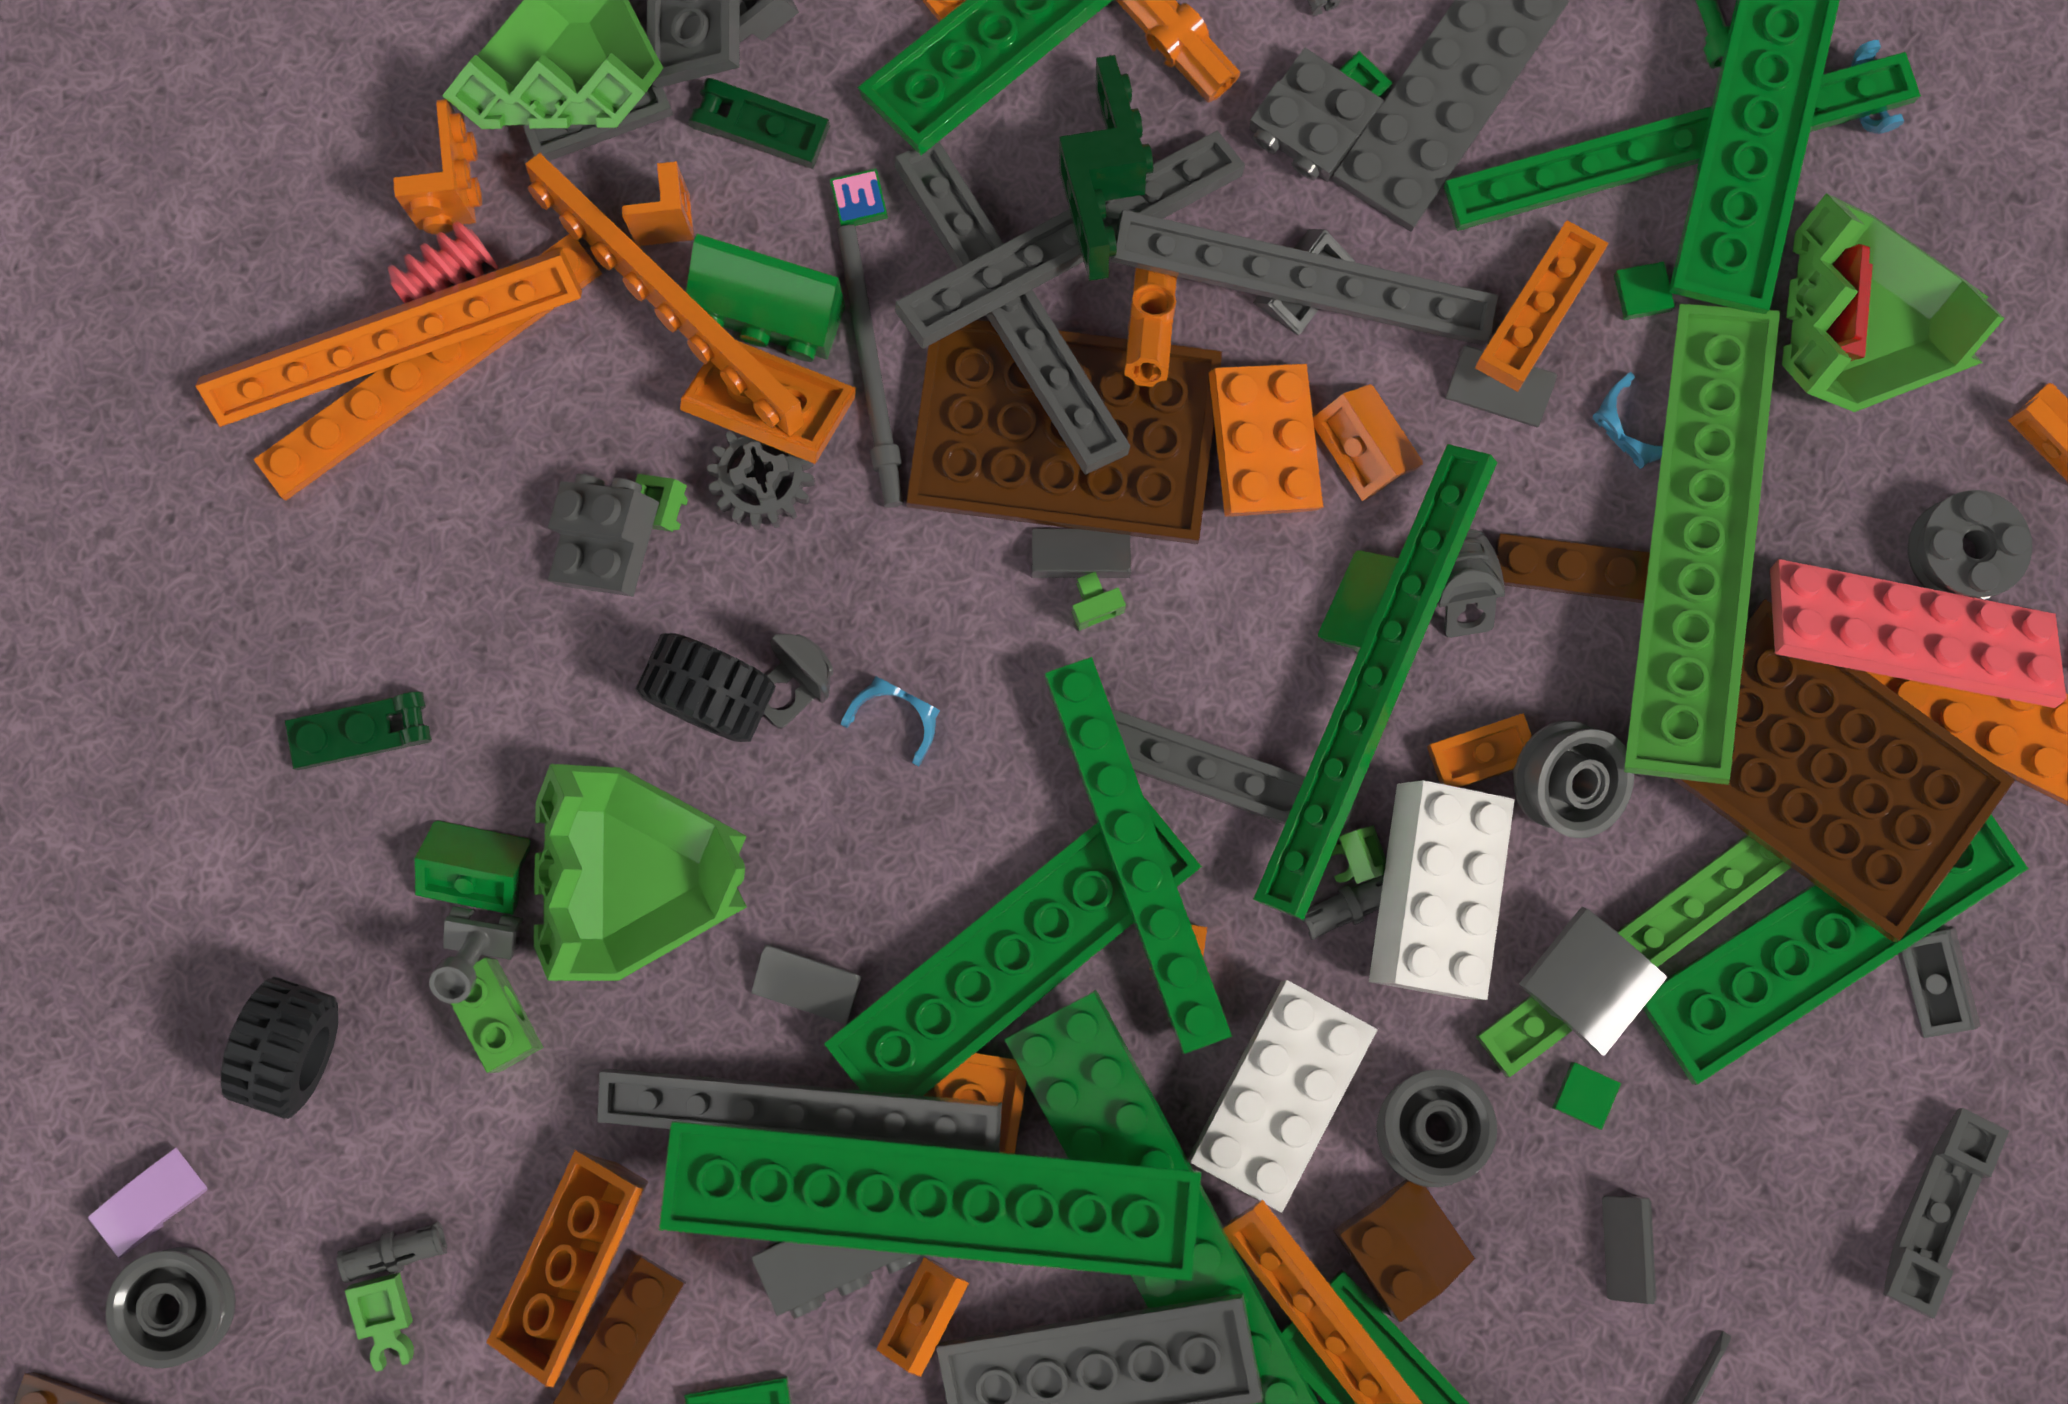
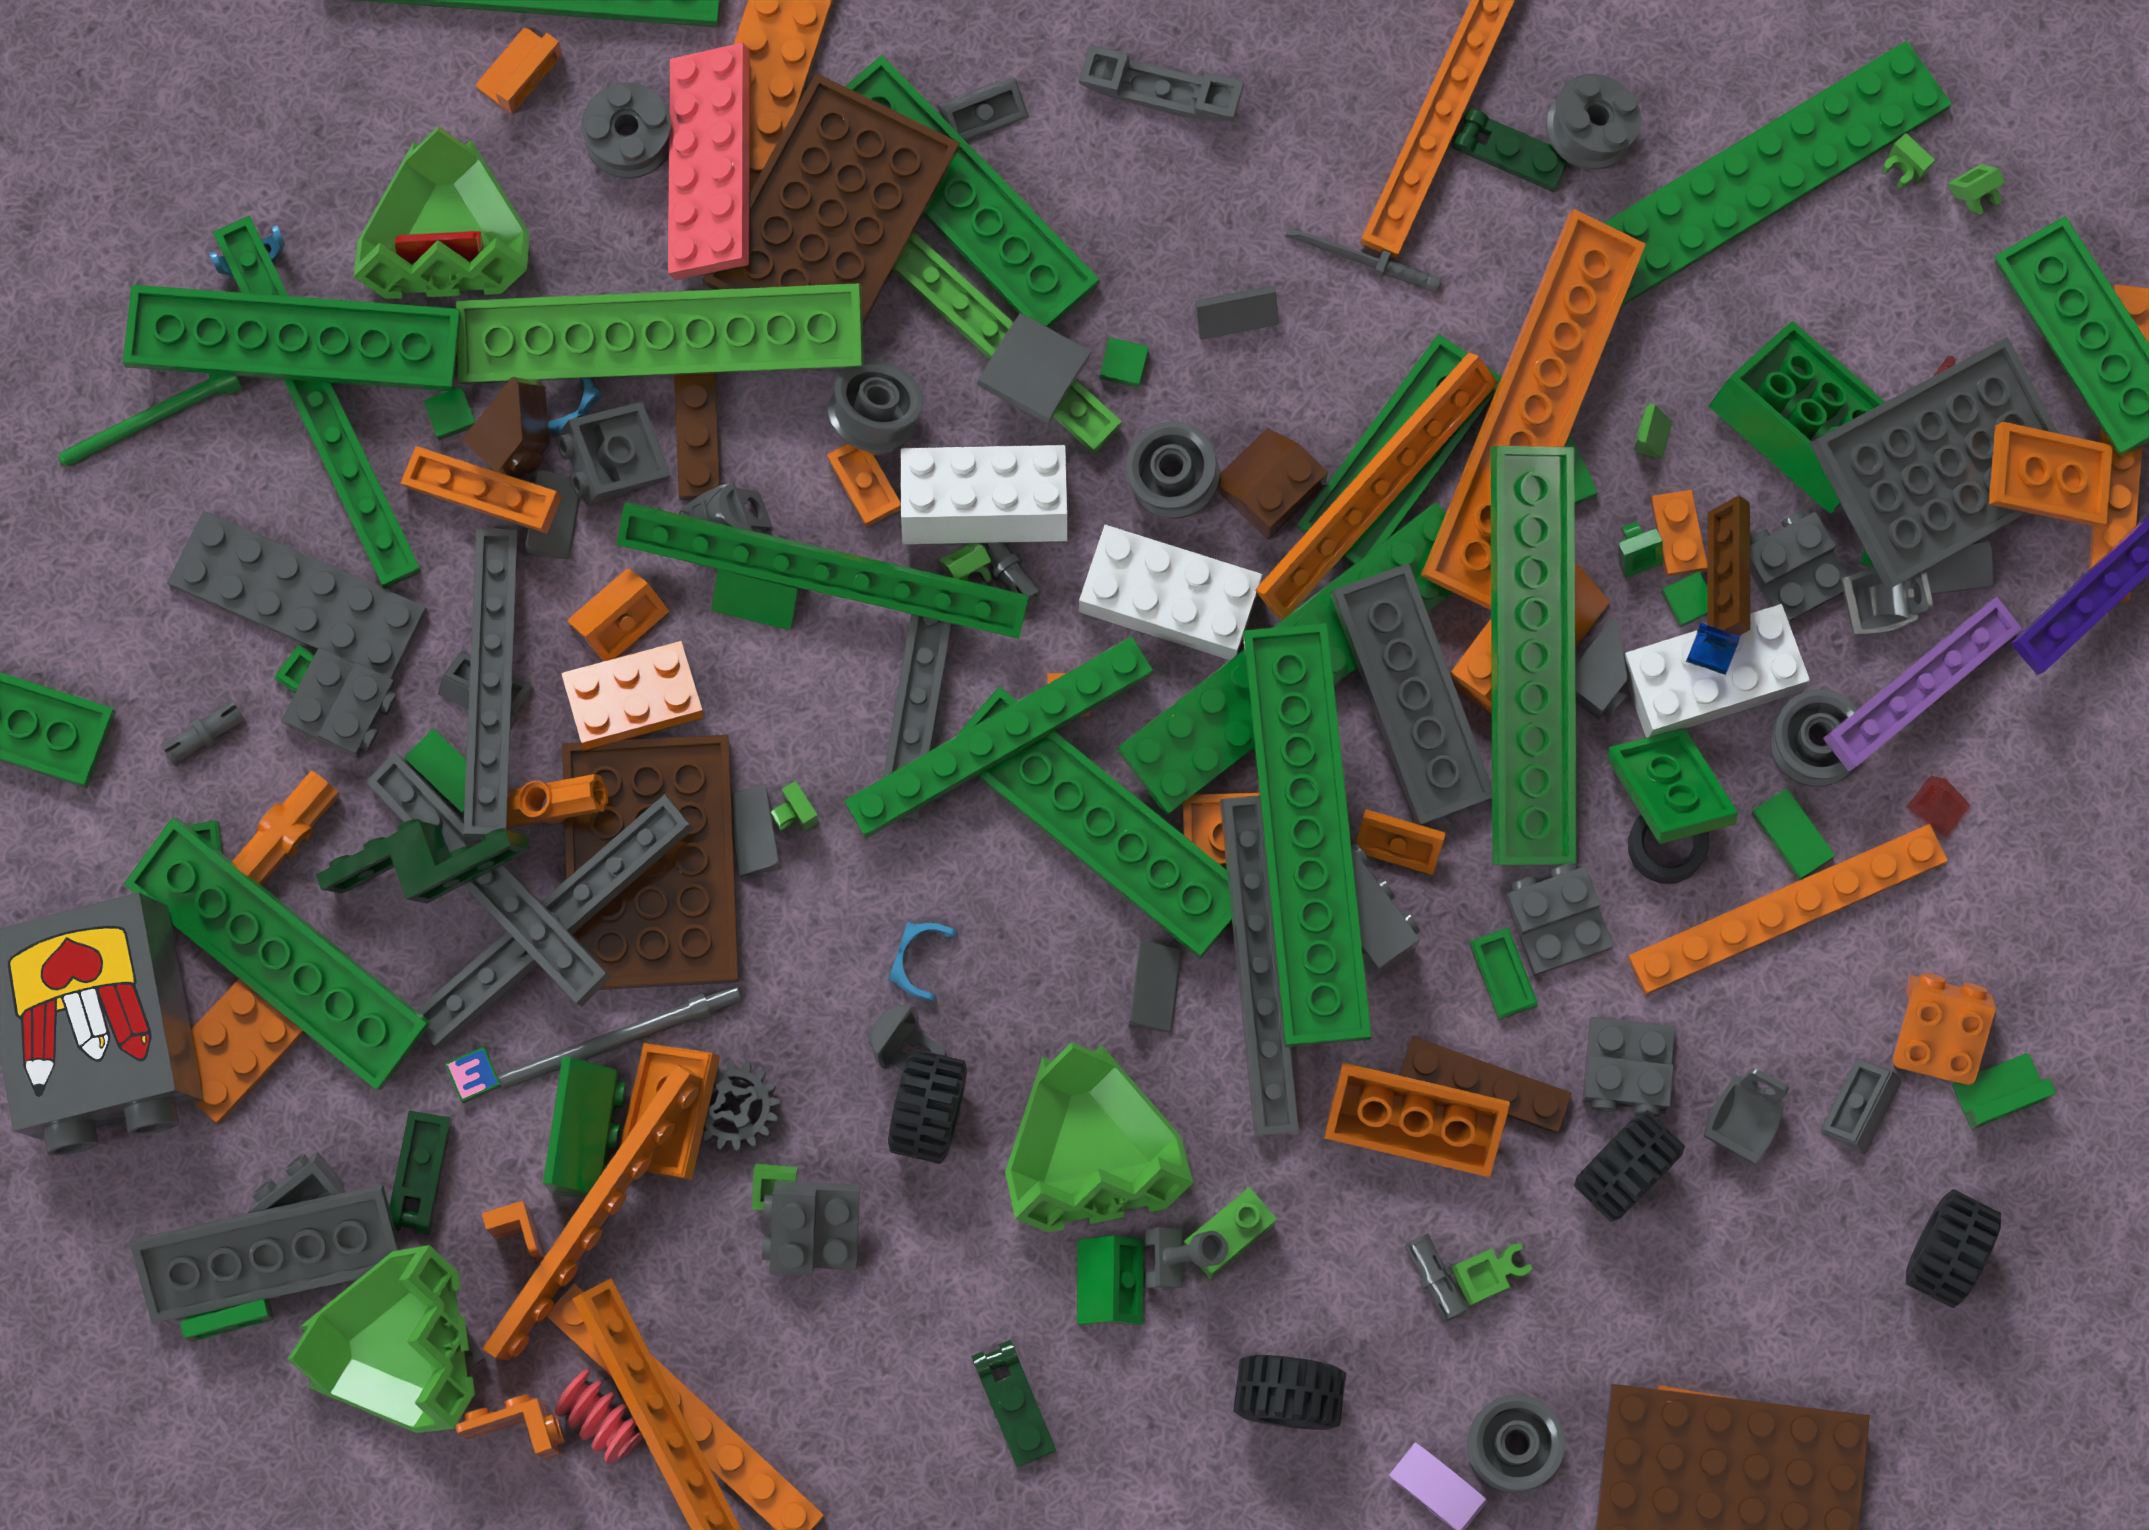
camera: 100 degrees left, 5 degrees down
none -> green tile [404,728,466,816]
none -> reddish brown slope [461,377,549,475]
none -> dark grey plate [557,402,671,506]

